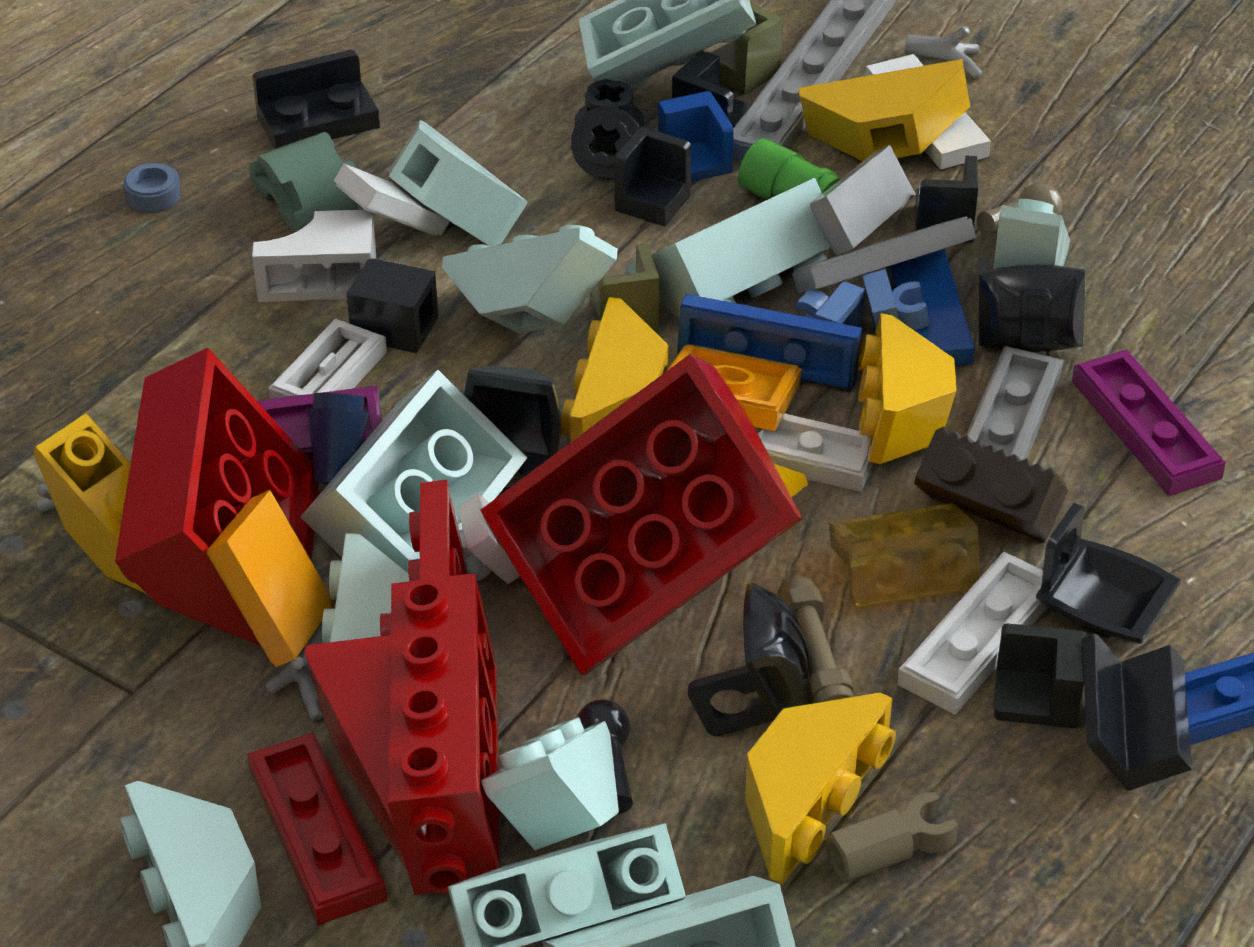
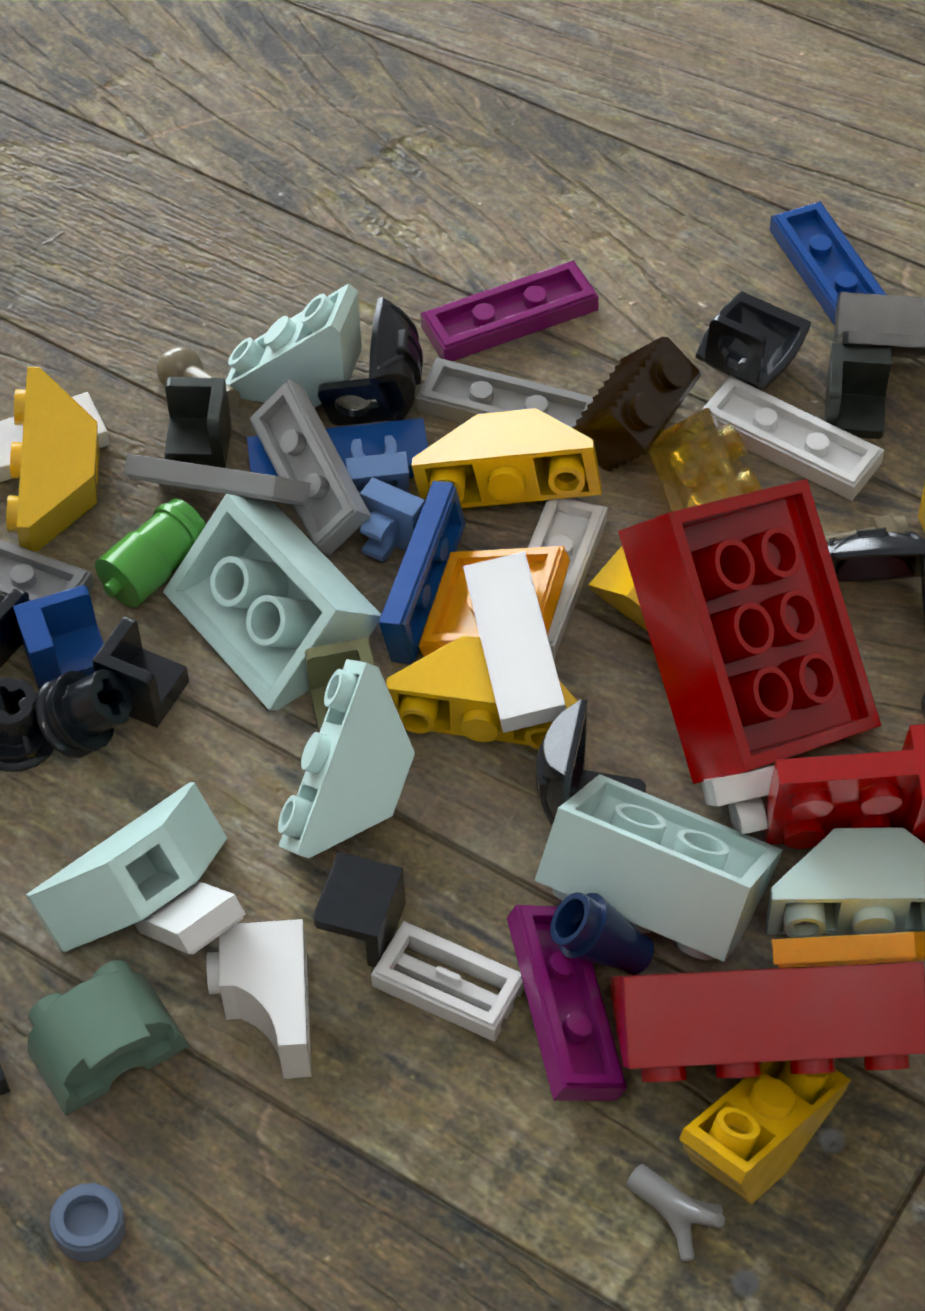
camera: 90 degrees left, 10 degrees up
none -> white tile [463,551,566,733]

